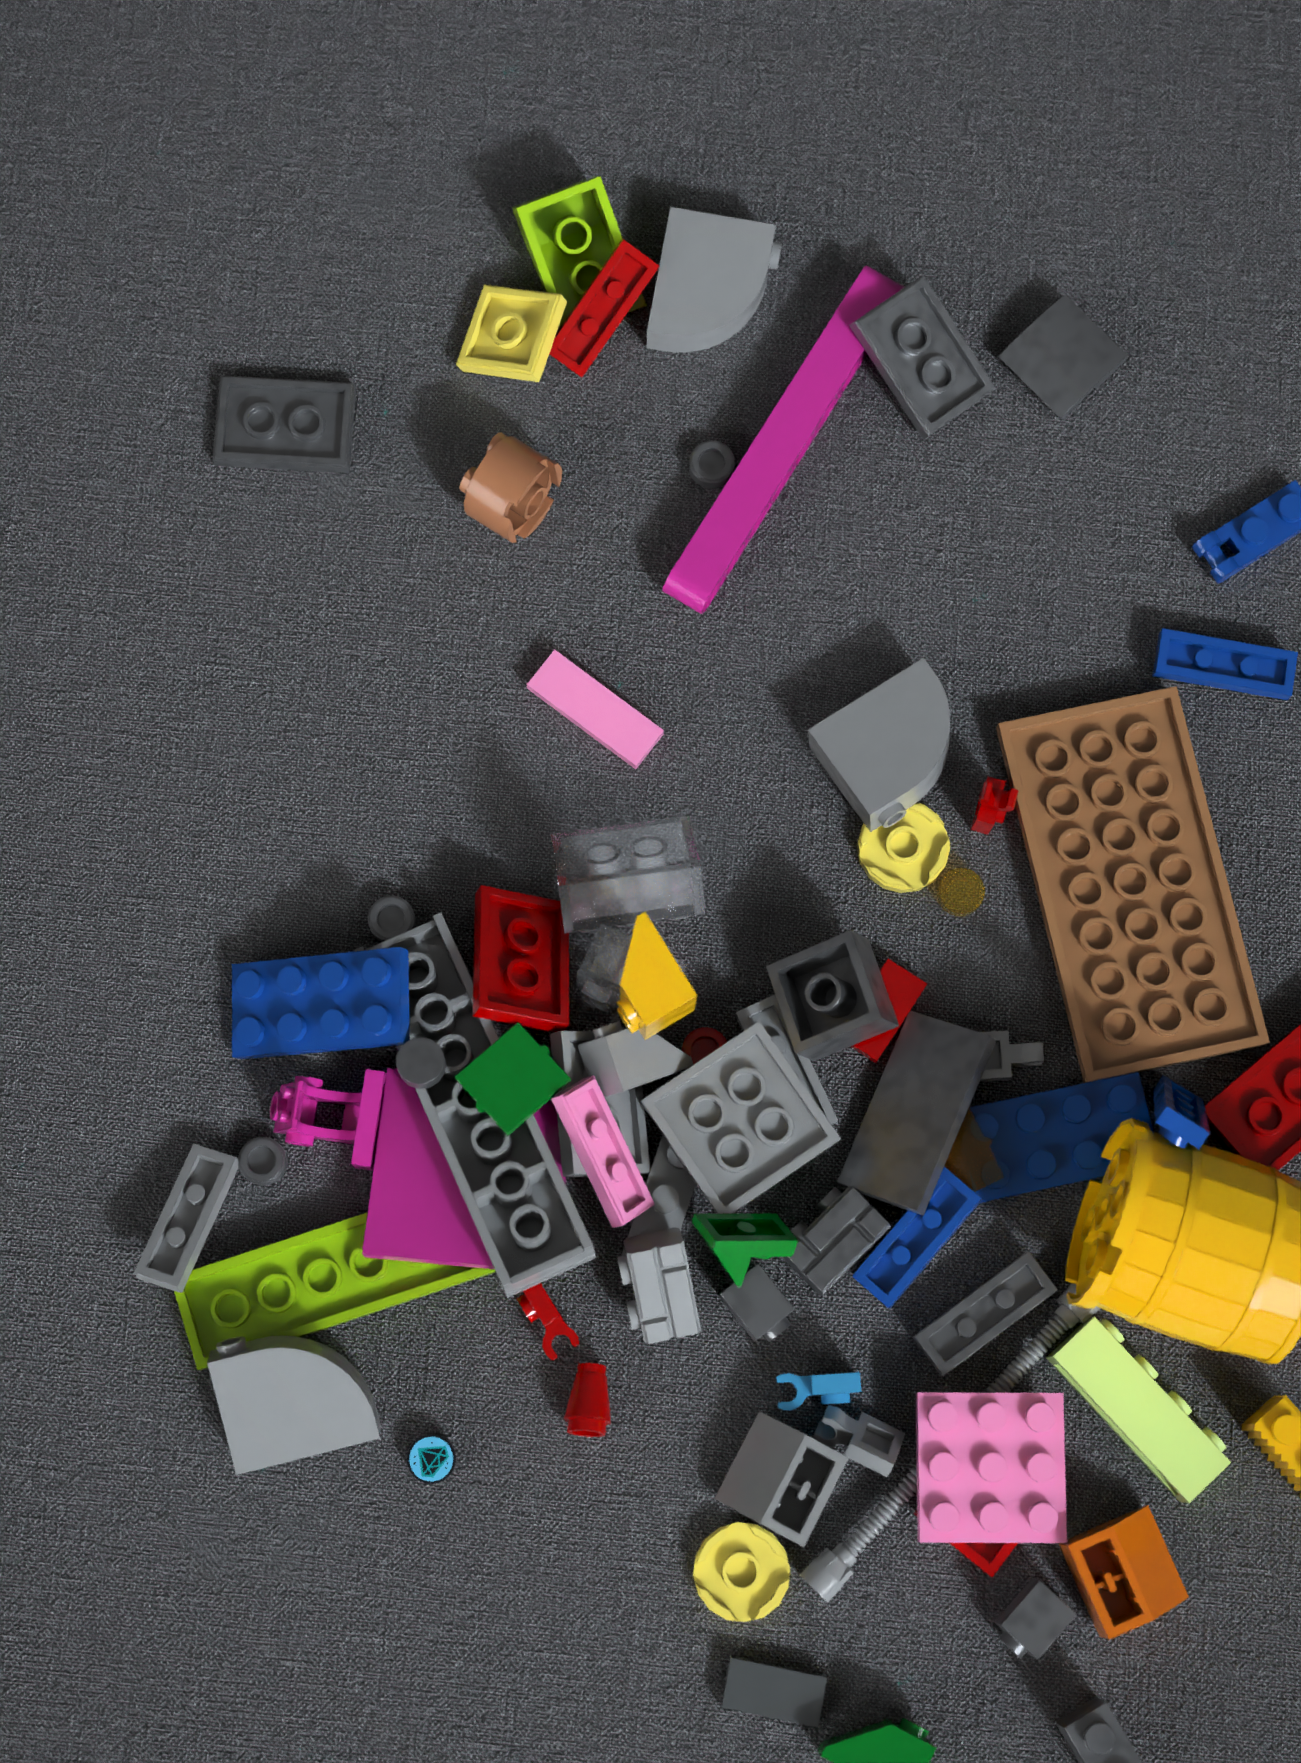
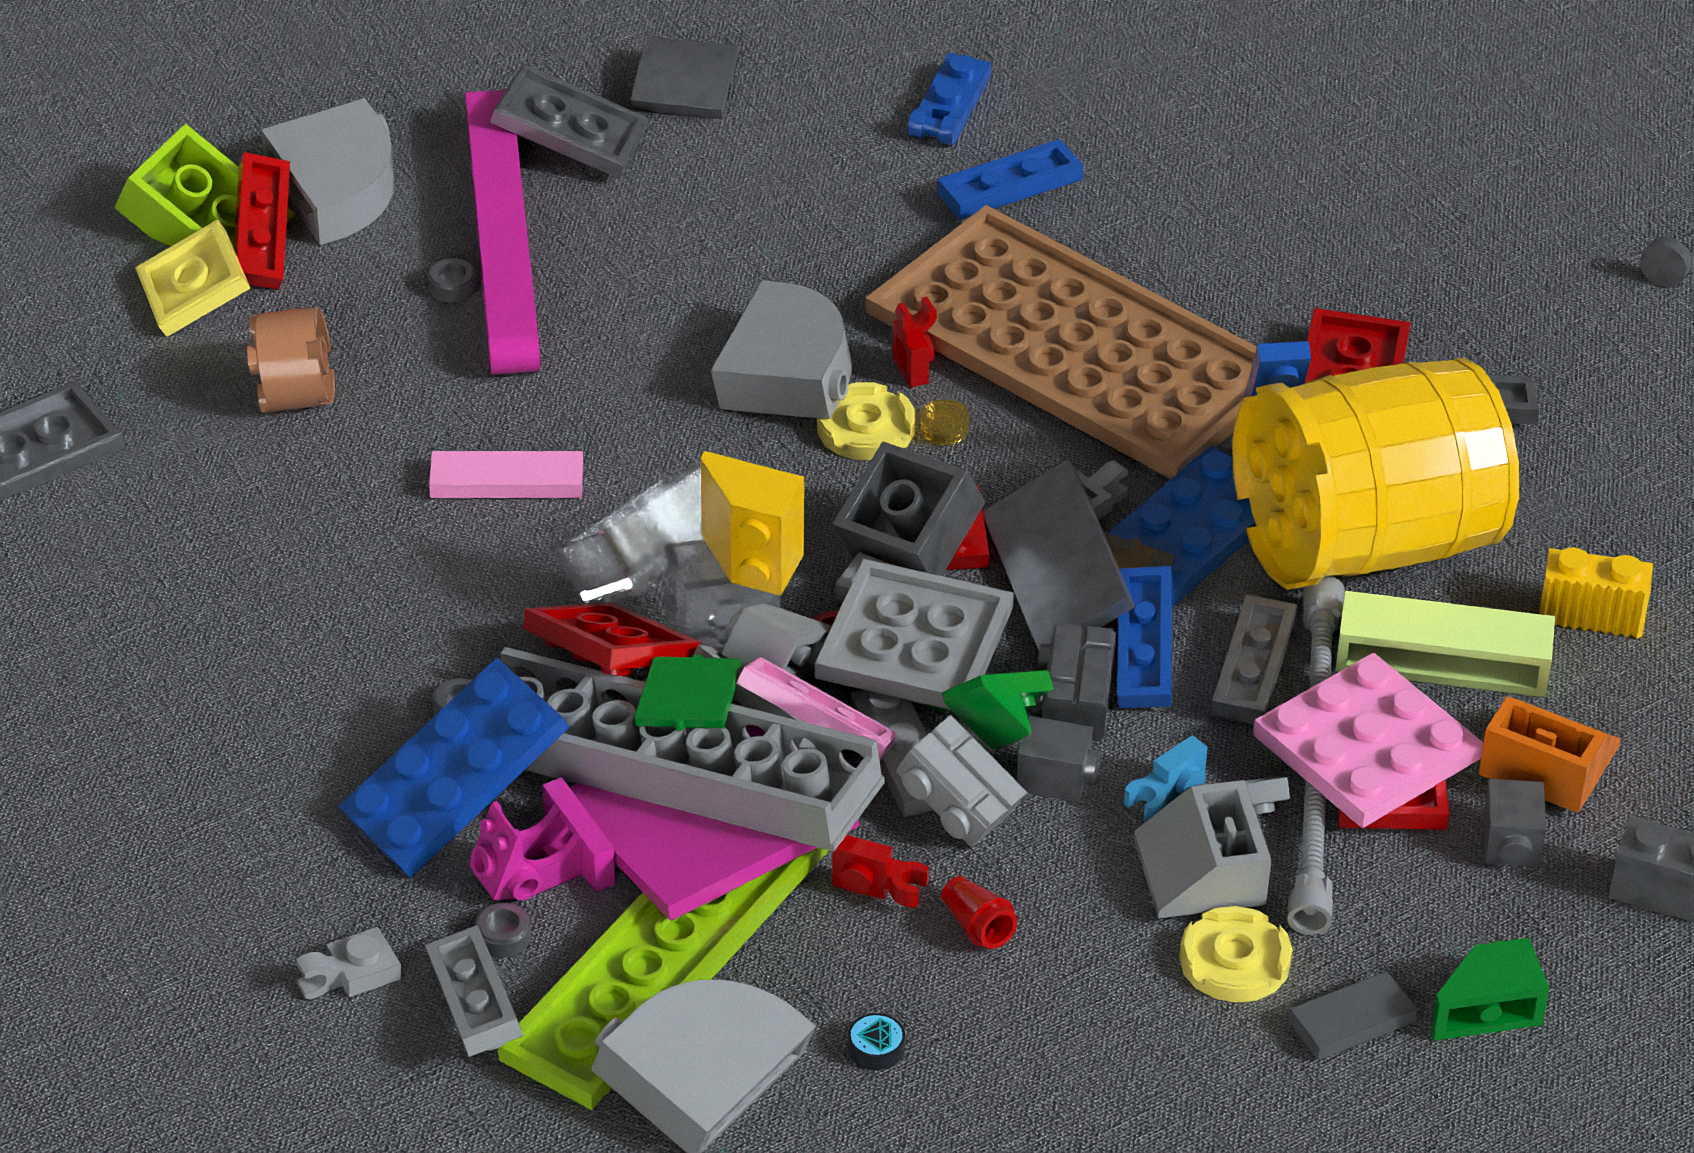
camera: 35 degrees left, 35 degrees down
flat silver tile [396,1038,446,1089] -> none
none -> light grey plate [296,927,401,999]

